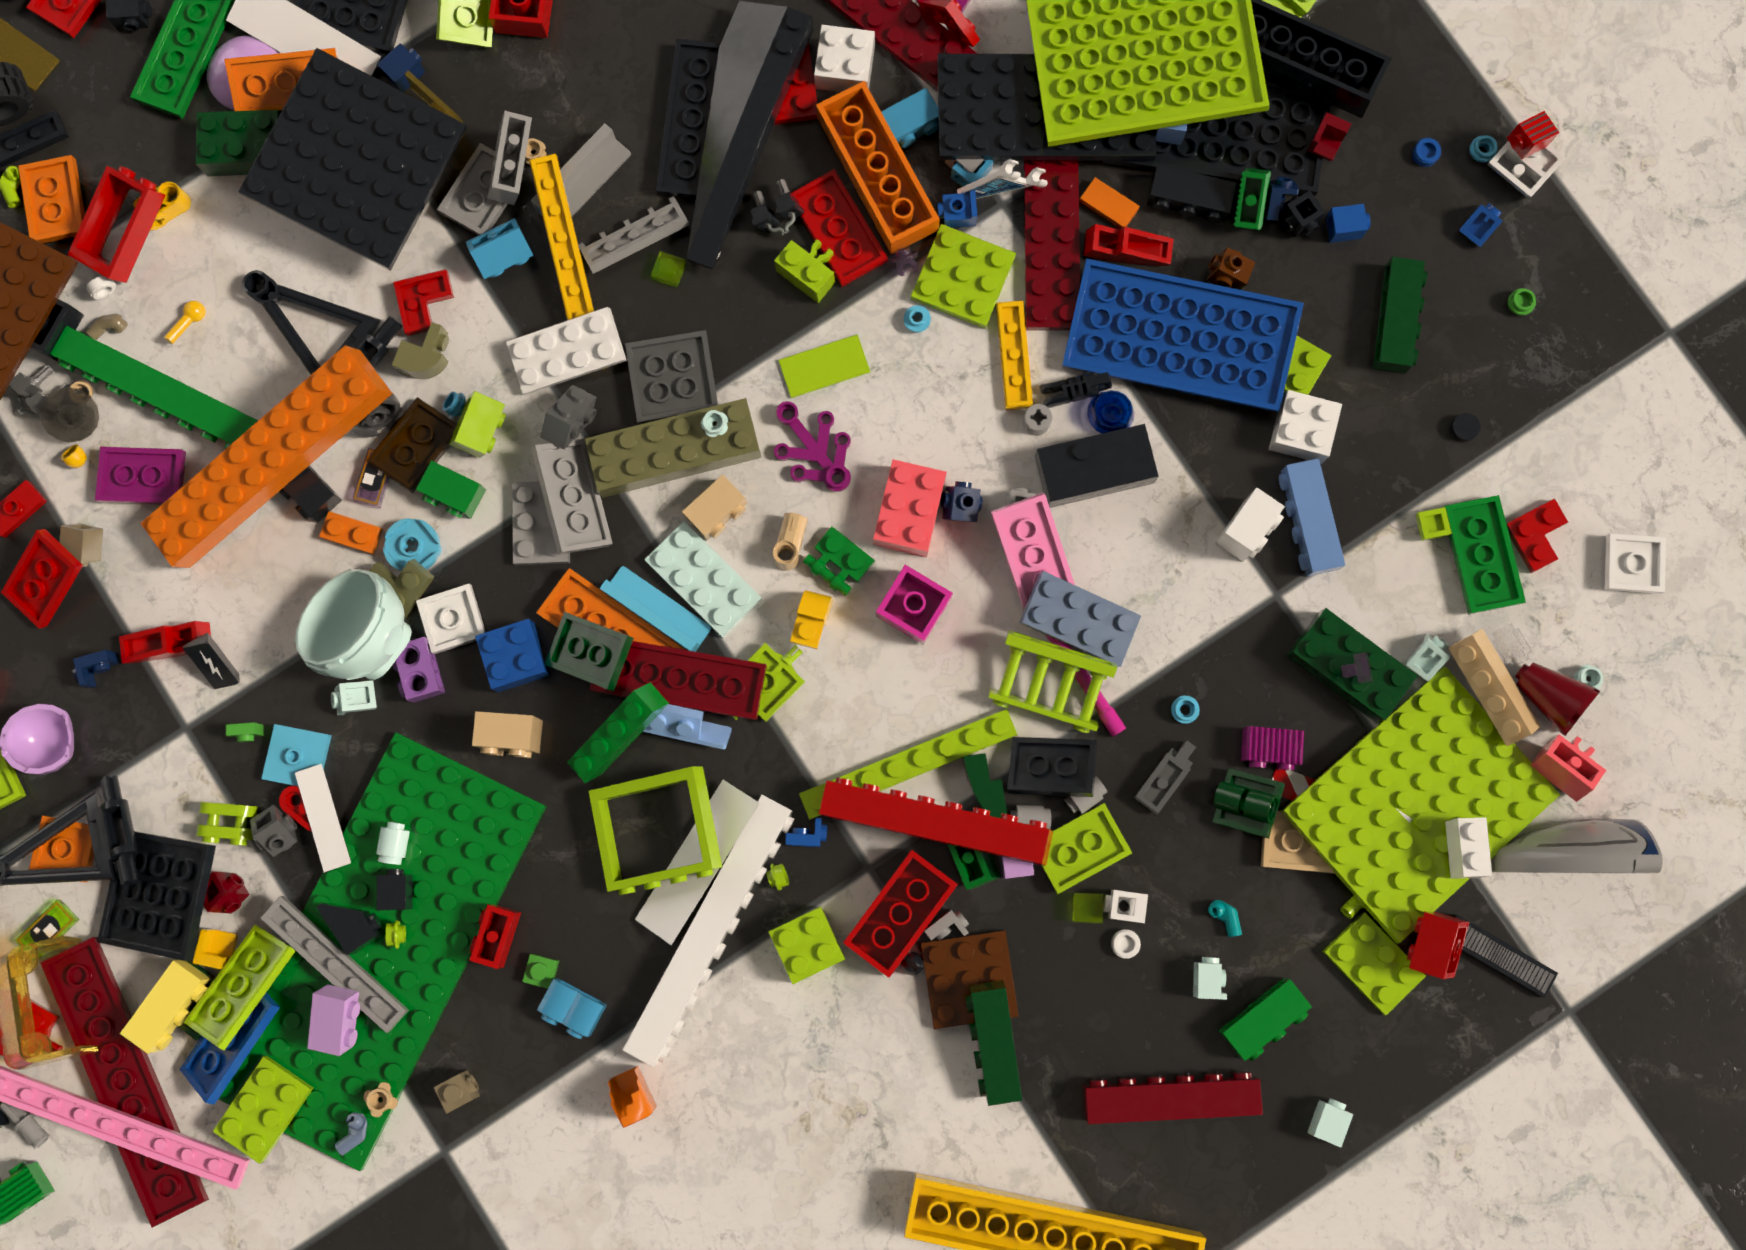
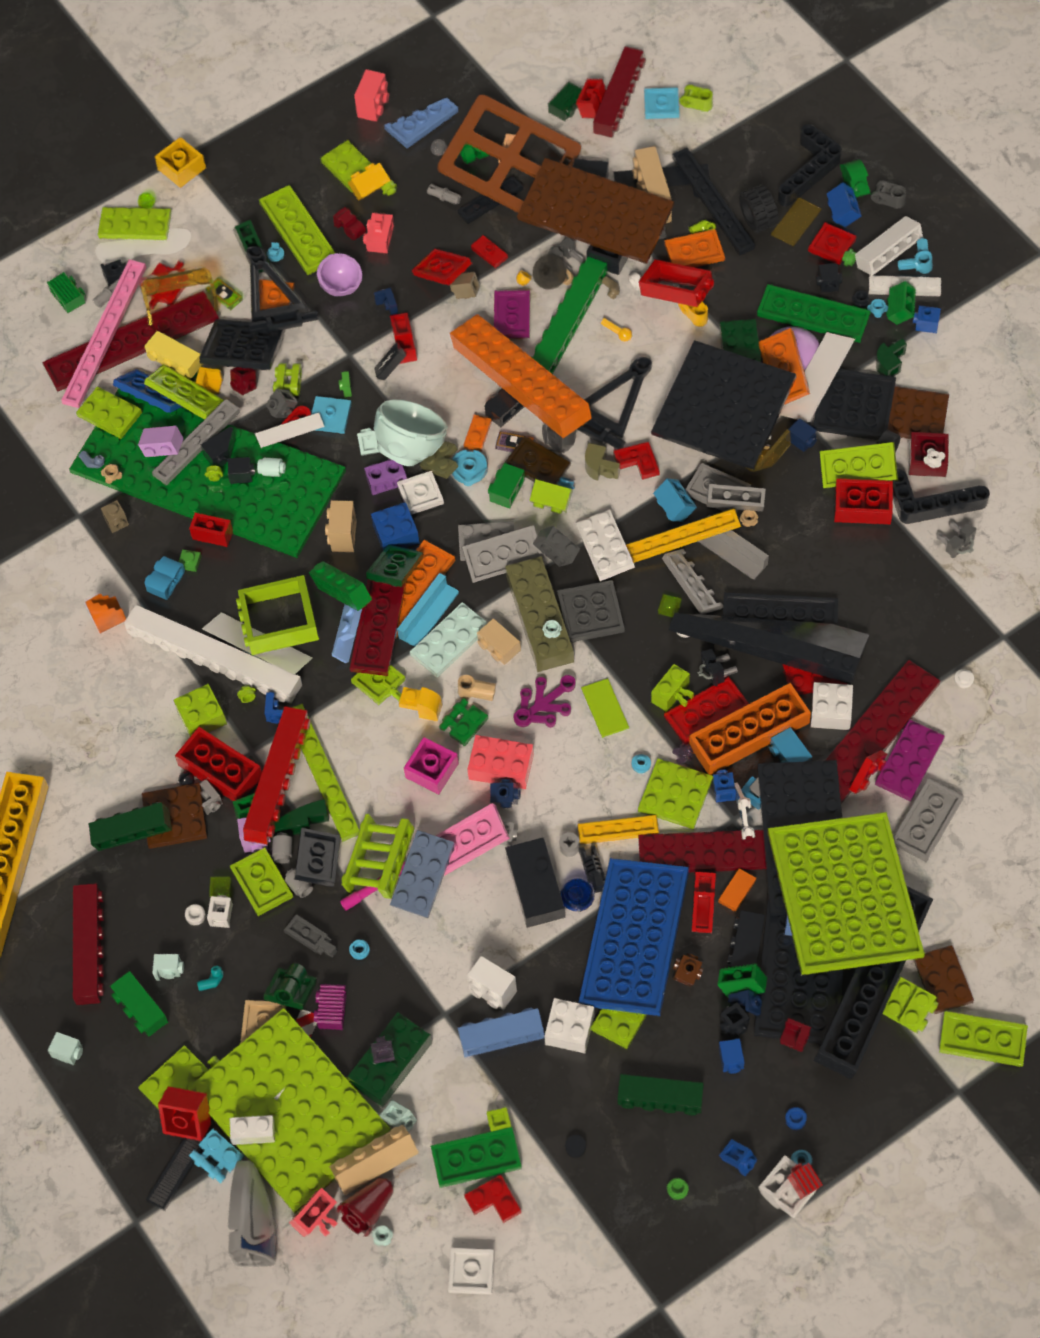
camera: 90 degrees right, 20 degrees down
none -> medium azure plate [189,1129,244,1183]

